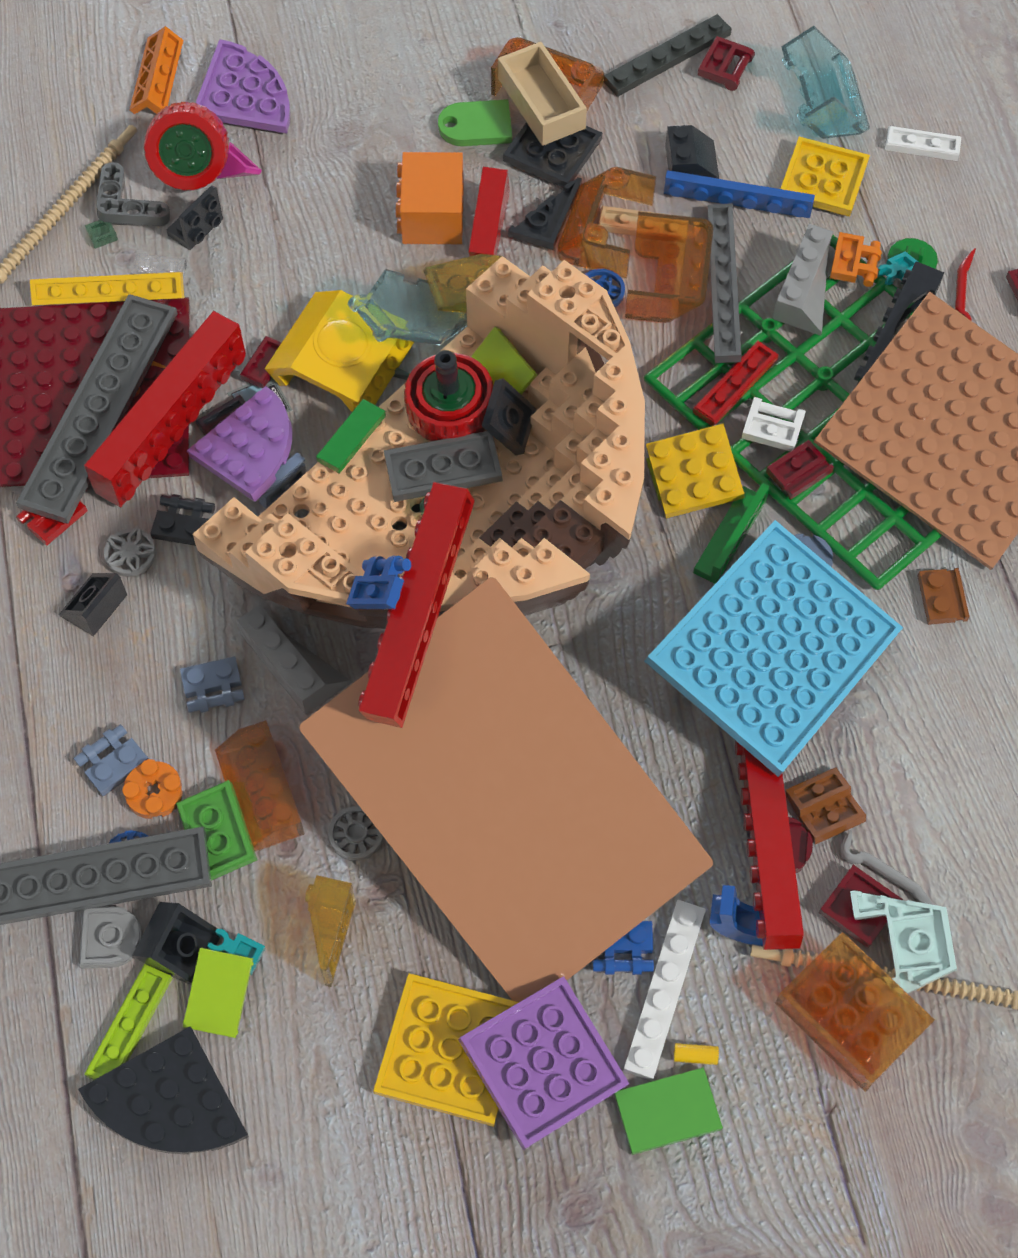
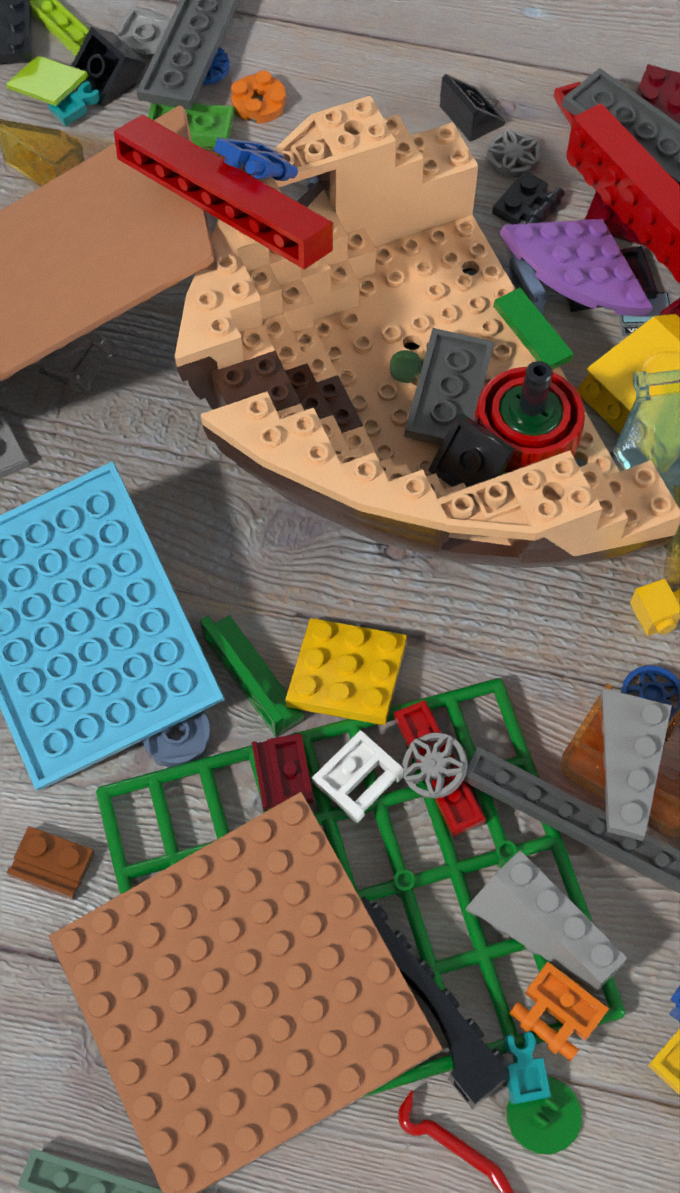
camera: 115 degrees right, 0 degrees up
sand blue plate [73,724,149,796] -> none
none -> light grey wheel [402,733,468,798]
none -> light grey wing [600,688,672,841]

